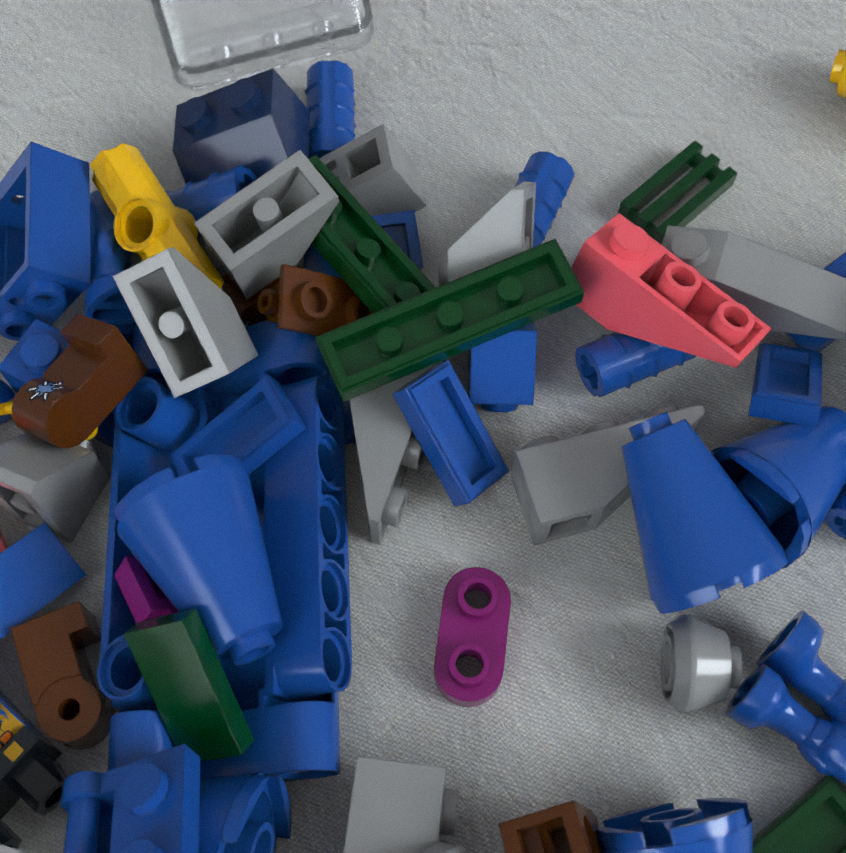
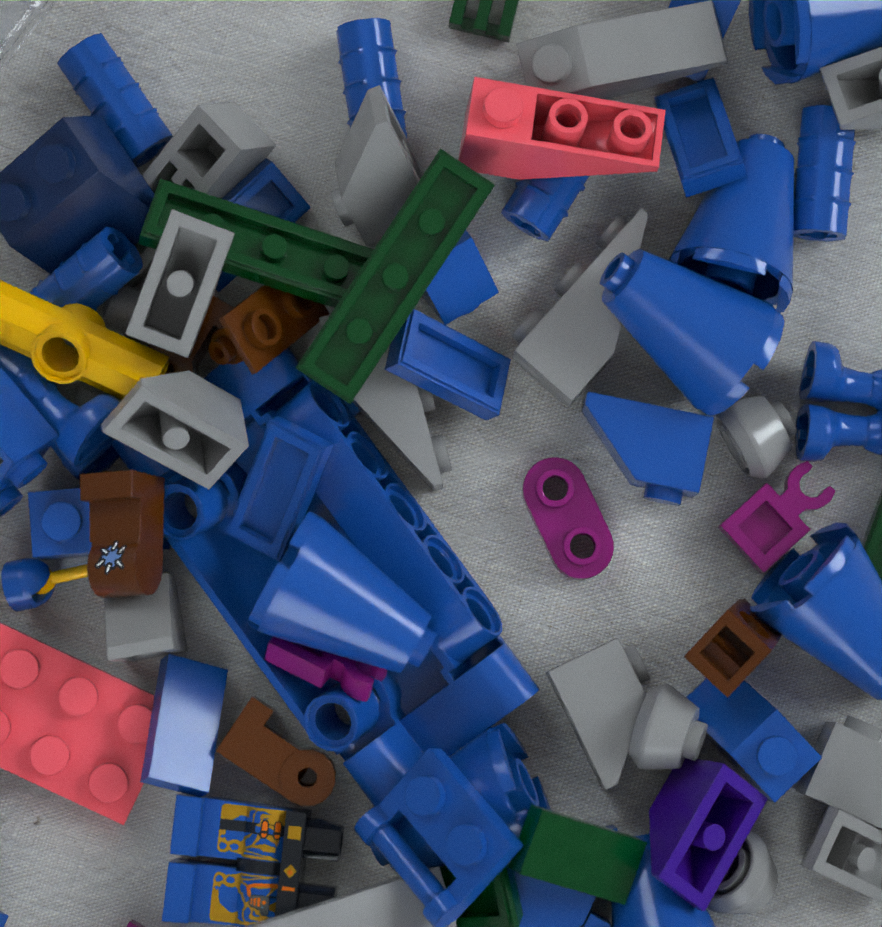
camera: 35 degrees left, 20 degrees up
dark green tile [124,608,255,762] -> none
none -> blue slope [581,391,714,506]
none -> magenta plate [718,461,835,574]

